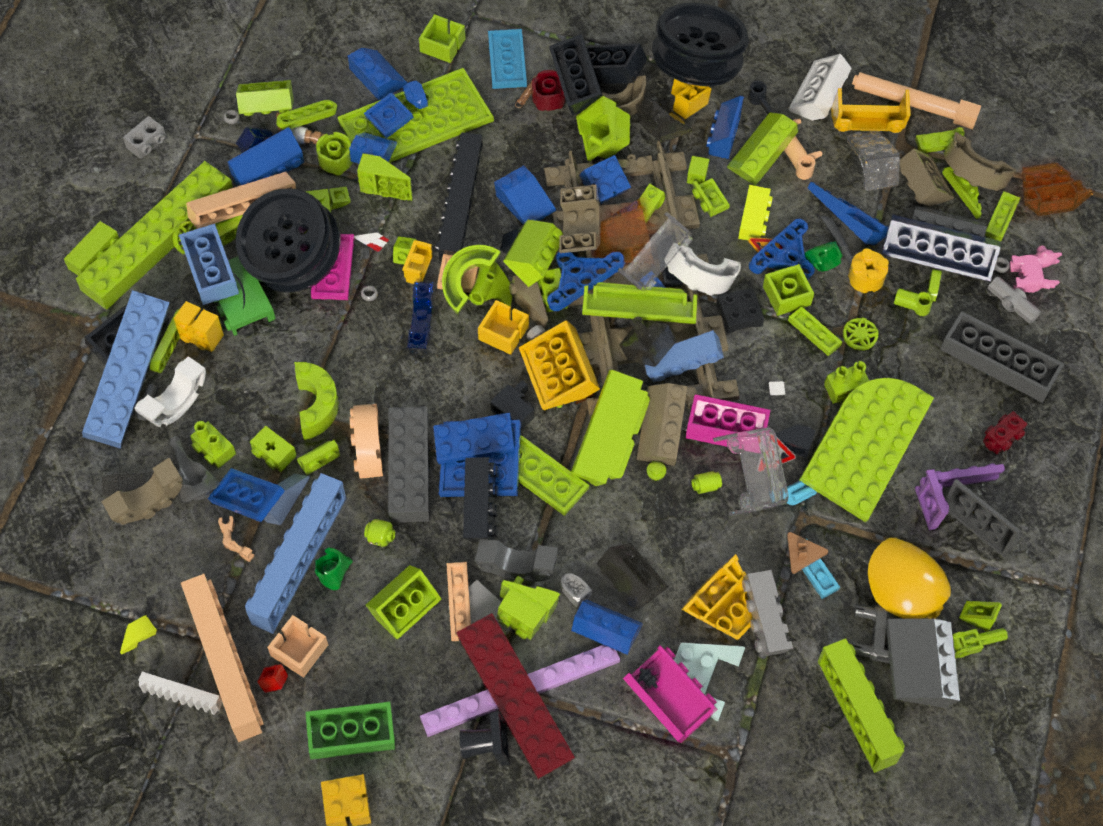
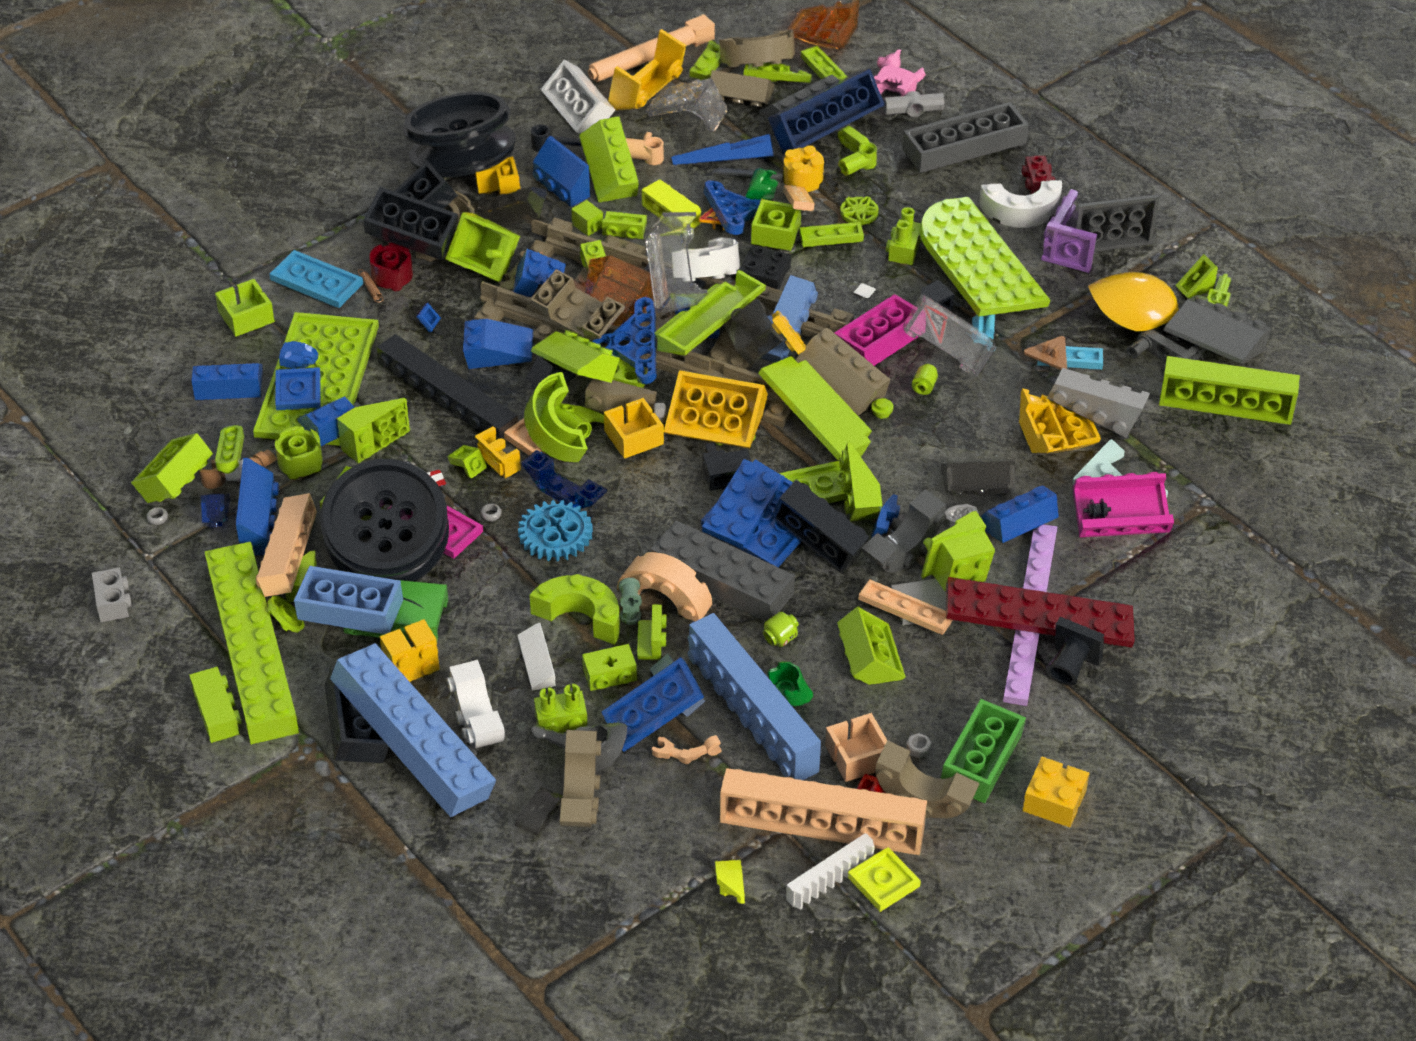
camera: 55 degrees left, 15 degrees down
none -> blue slope [416,303,441,332]
none -> white slope [517,623,556,691]
none -> dark azure gear [518,500,593,562]
none -> sand green connector [619,578,642,625]
none -> yellow plate [772,311,806,355]
none -> light nougat tile [783,185,815,211]
none -> lime slope [839,442,883,521]
none -> neon yellow plate [848,847,921,912]
none -> blue slope [871,494,900,538]
none -> dark tan brick [875,740,979,818]
none -> light grey tile [906,733,931,759]
none -> white brick [979,180,1062,228]

